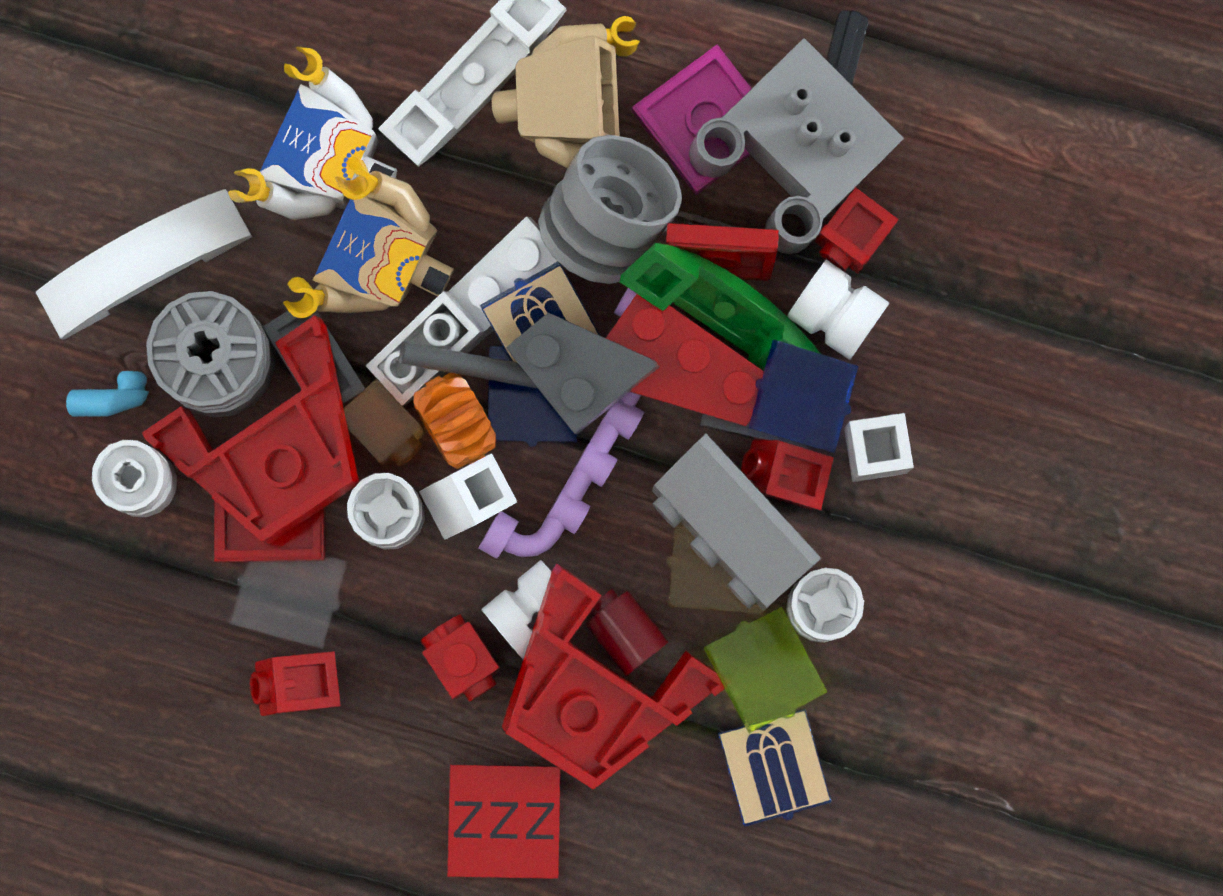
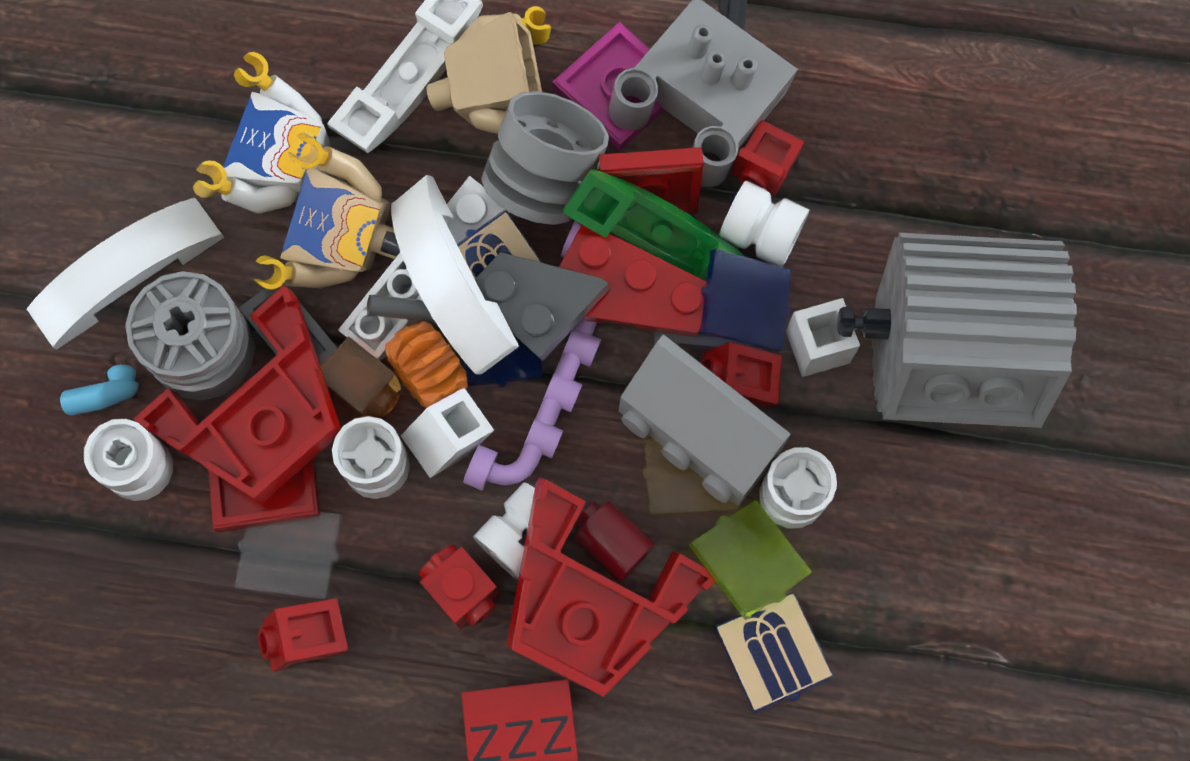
camera: 10 degrees left, 10 degrees down
none -> white slope [391,175,519,374]
none -> light grey piece [837,233,1077,428]

